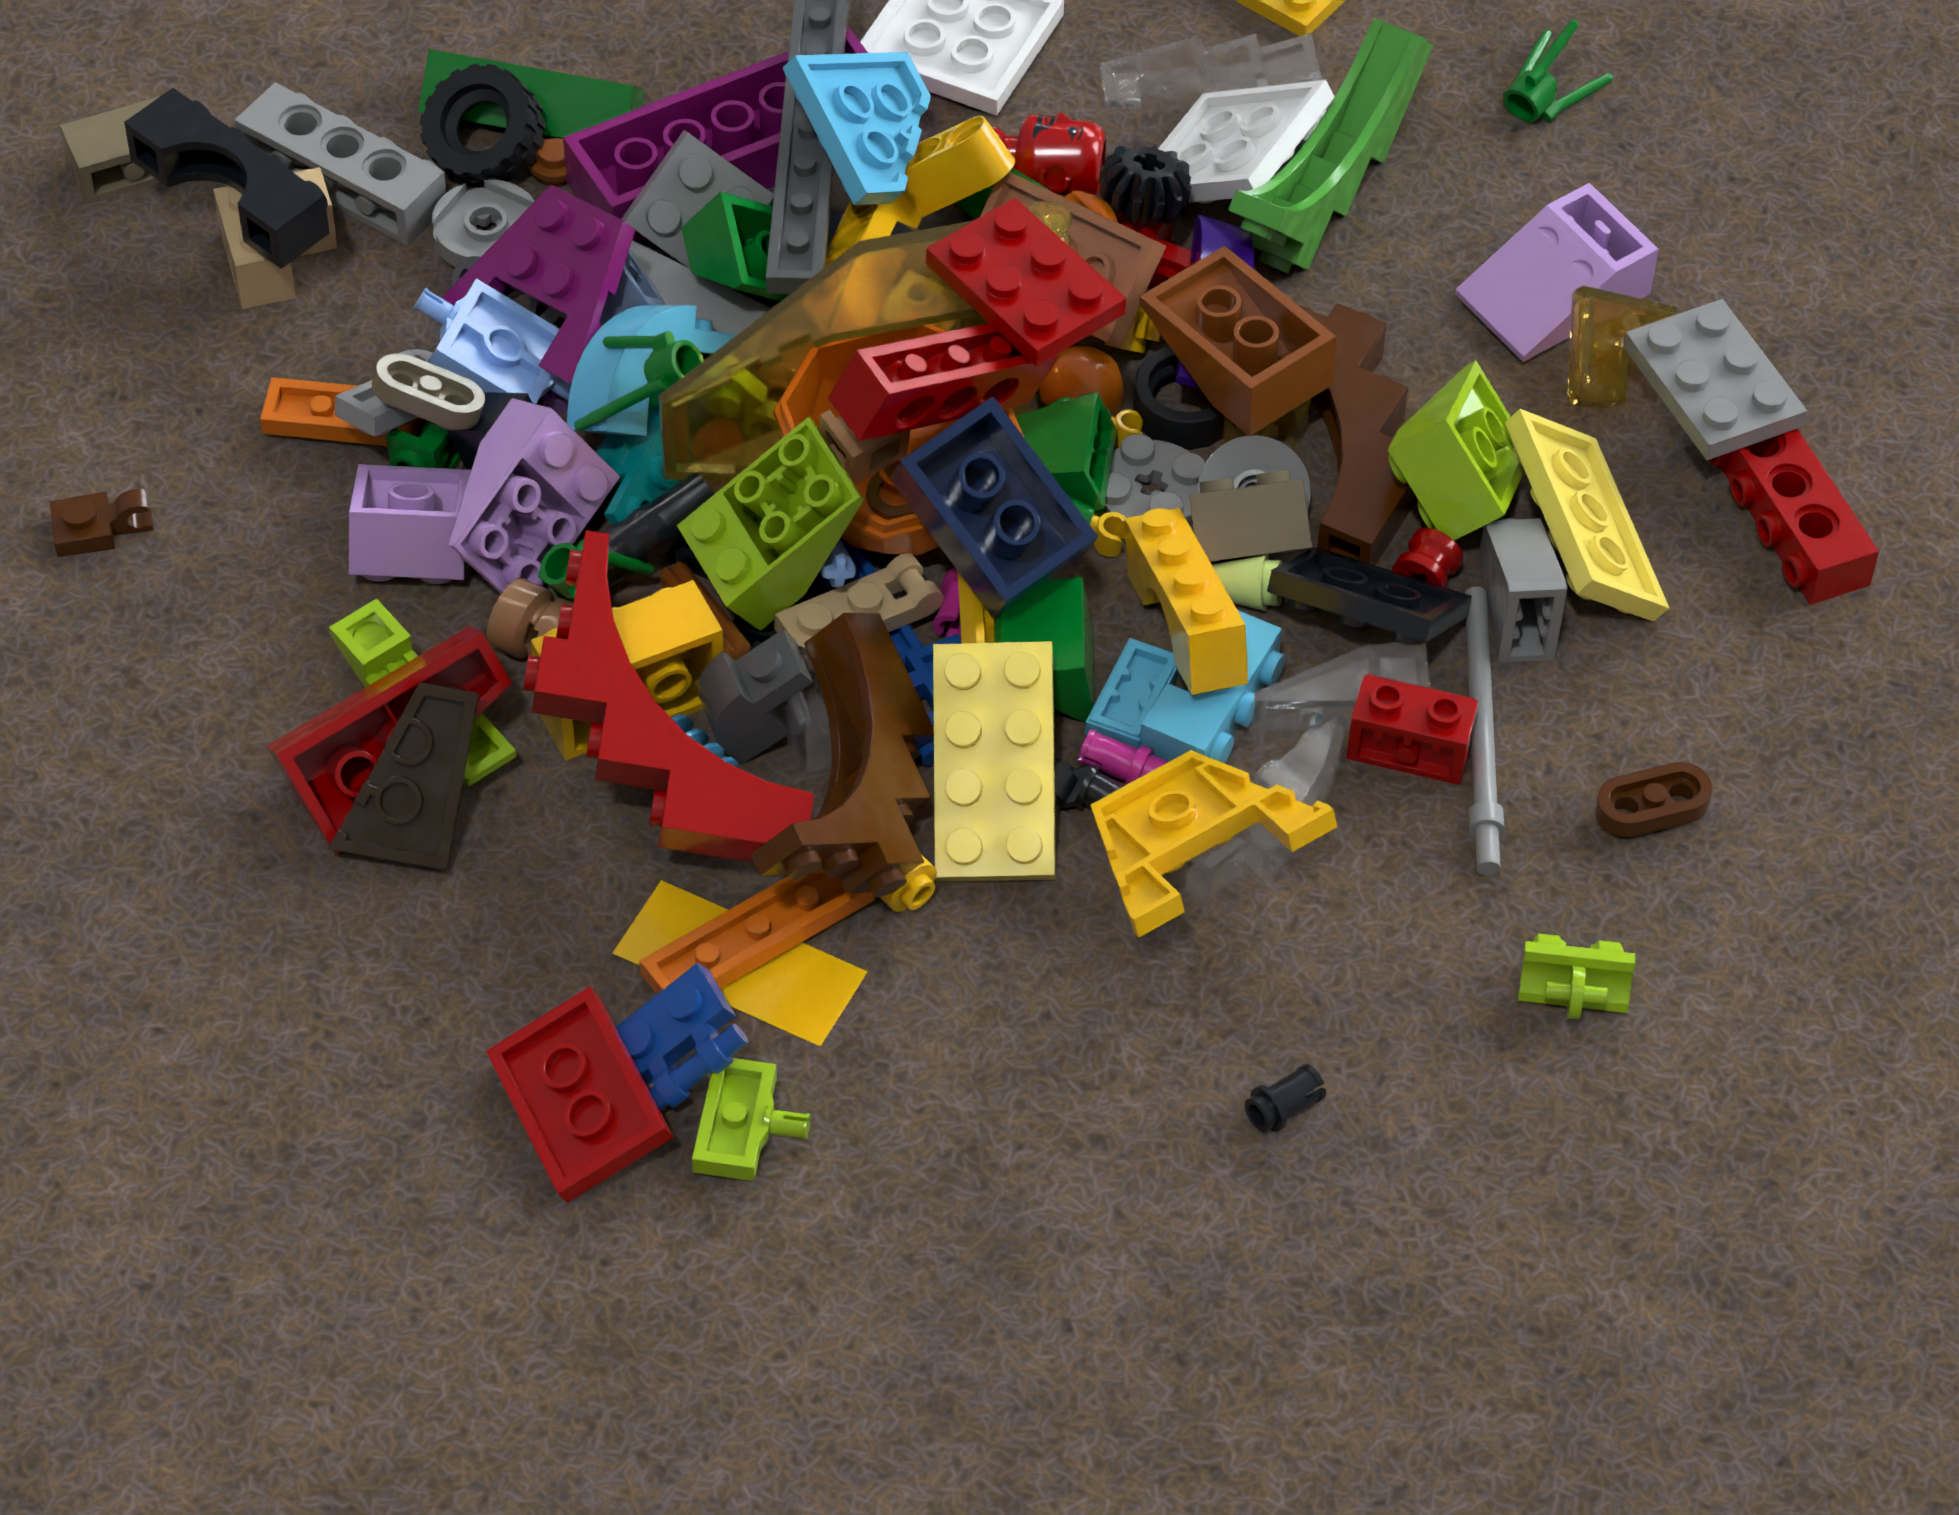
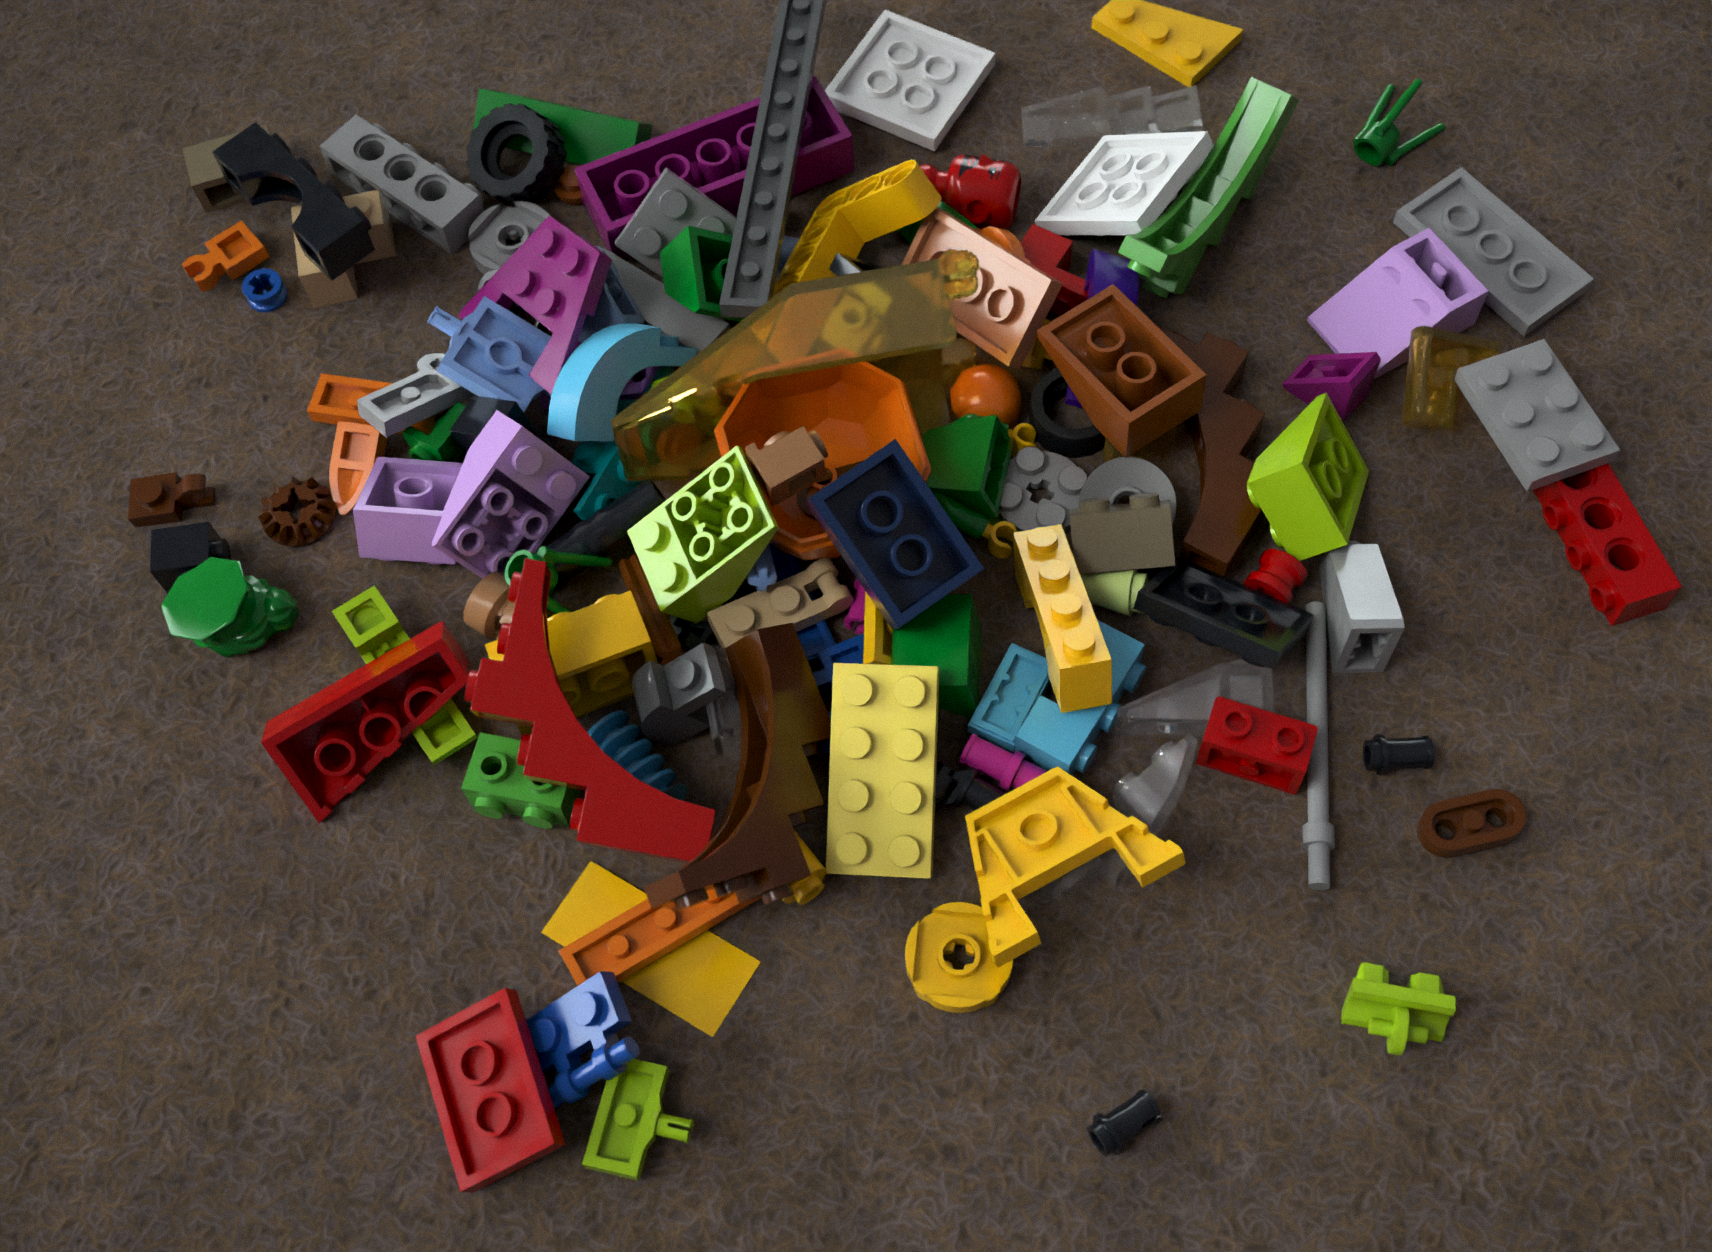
camera: 10 degrees right, 10 degrees up
dark brown wing [328,682,480,870] -> none
dark tan plate [372,353,485,431] -> none
green plant [574,331,704,431] -> none
medium azure plate [783,52,931,206] -> none
red brick [828,323,1059,441] -> none
red plate [925,198,1127,366] -> none
black gear [1099,142,1192,228] -> none
light yellow plate [1505,409,1669,621] -> none
none -> black brick [150,522,231,593]
none -> green piece [161,557,300,658]
none -> orange plate [182,220,269,292]
none -> blue bush [242,268,288,313]
none -> reddish brown gear [258,477,336,547]
none -> orange plate [329,421,387,516]
none -> bright green brick [461,732,580,829]
none -> yellow plate [905,902,1013,1013]
none -> magenta slope [1282,352,1381,423]
none -> black pin [1363,734,1435,776]
none -> light grey plate [1393,167,1594,337]

